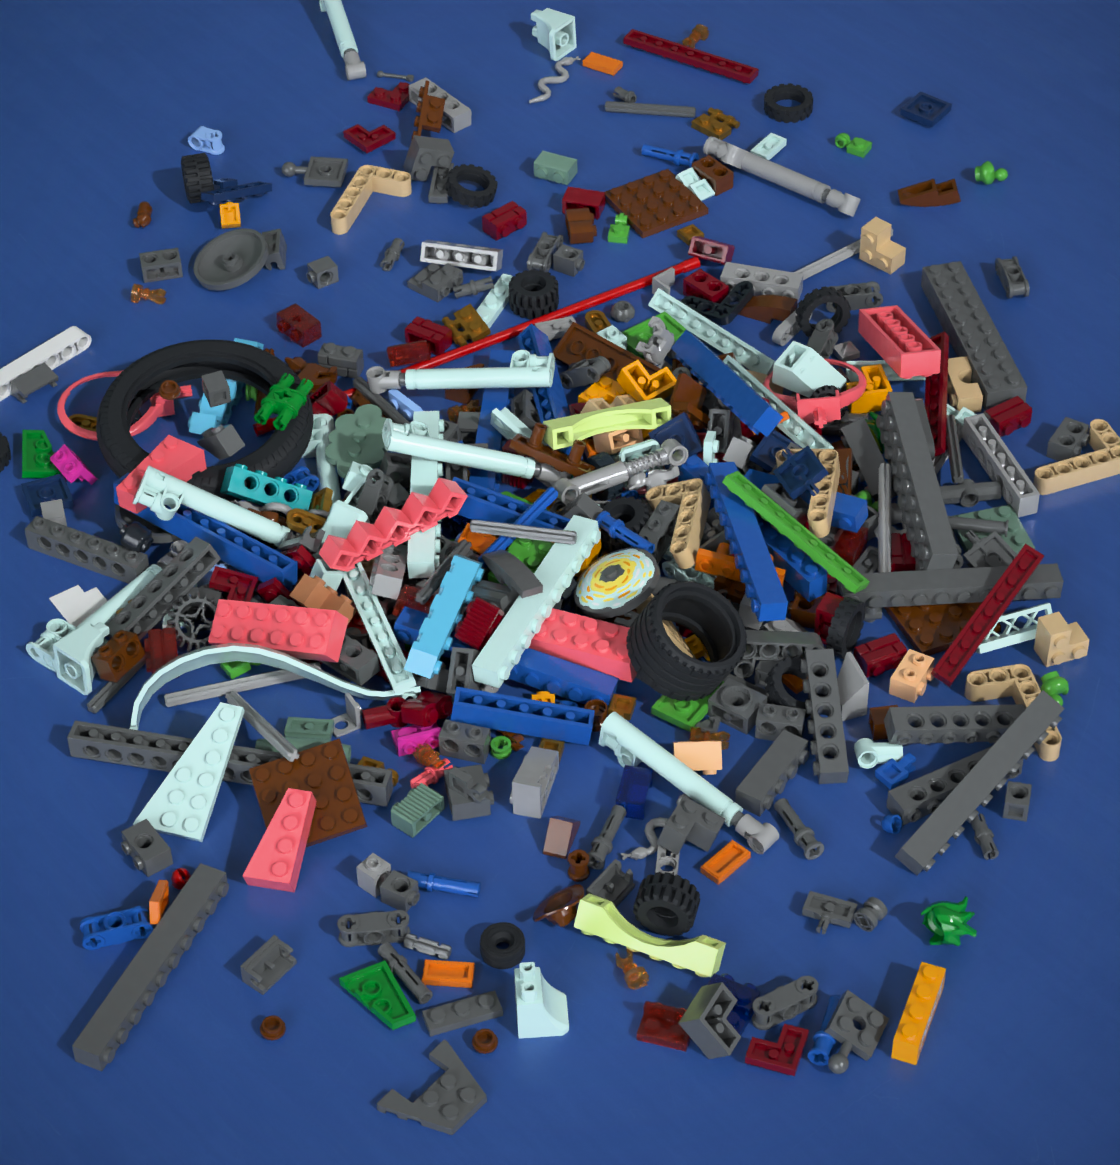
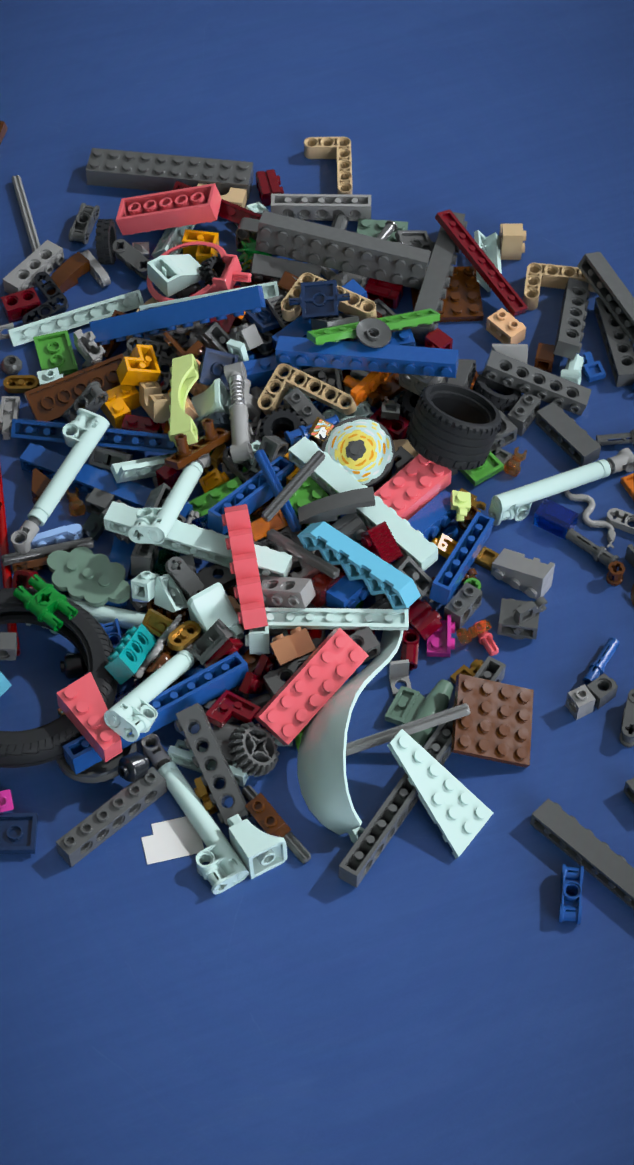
camera: 70 degrees left, 10 degrees up
light grey brick [40,499,67,526] -> none
dark grey brick [121,819,173,877] -> none
clear red brick [144,627,180,678] -> none
orange tile [149,880,169,924] -> none
red hinge [171,868,191,890] -> none
dark grey slope [197,424,245,460] -> none
coral wedge [243,788,317,893] -> none
sand green brick [391,783,445,838] -> none
slope [543,816,580,859] -> none
dark grey brick [657,796,726,855] -> none
light nougat brick [673,740,722,775] -> none
black tyre [826,597,866,659] -> none
dark red brick [853,633,907,678] -> none
tan brick [859,217,906,275] -> none
light grey axle [878,463,891,573] -> none
dark grey piece [995,256,1029,299] -> none
bright green animal [1040,671,1069,706] -> none
dark grey brick [1046,417,1090,461] -> none
none -> tile [308,417,334,441]
none -> dark grey dish [356,318,392,348]
none -> yellowish green plate [450,490,471,522]

